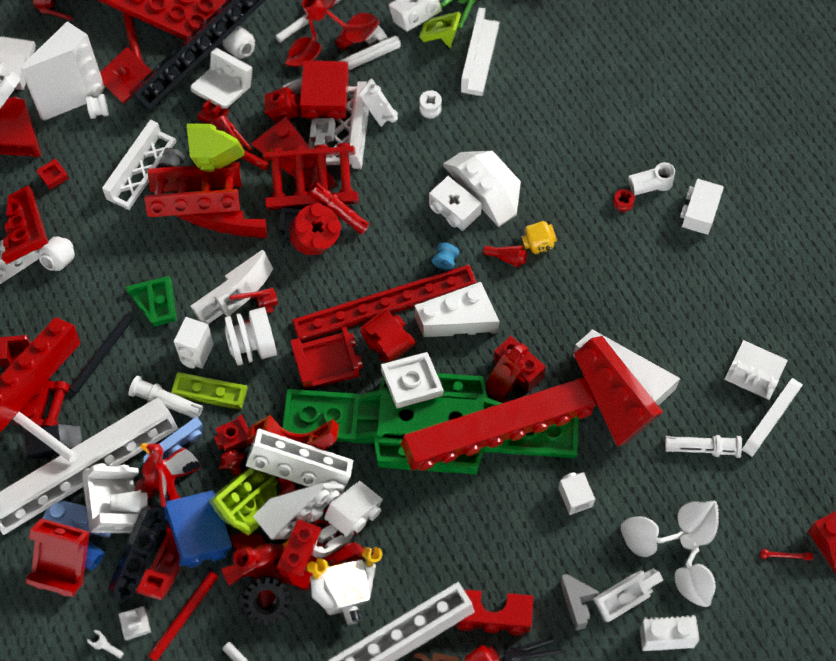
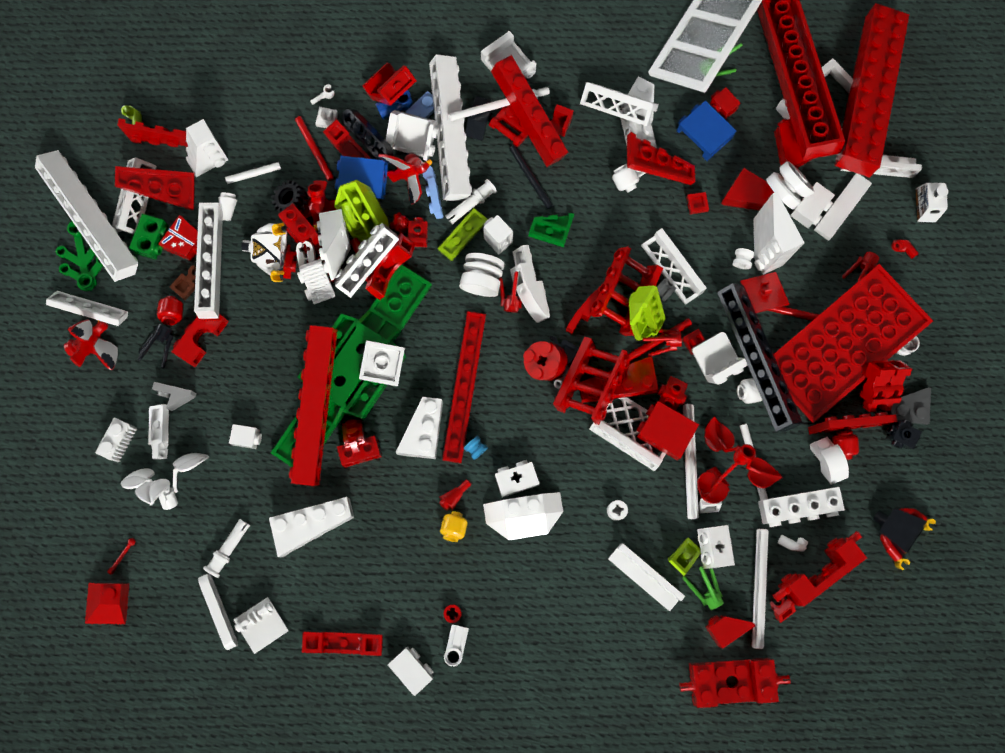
camera: 115 degrees right, 15 degrees up
white cone [110,490,147,514] -> none
red panel [290,326,363,390] -> none
red pin [308,181,369,235] -> none
light grey plate [310,118,336,157] -> none
white hinge [358,79,398,127] -> none
red brick [360,309,416,364] -> none
red wedge [574,336,663,446] -> none
none -> red slope [302,632,383,656]

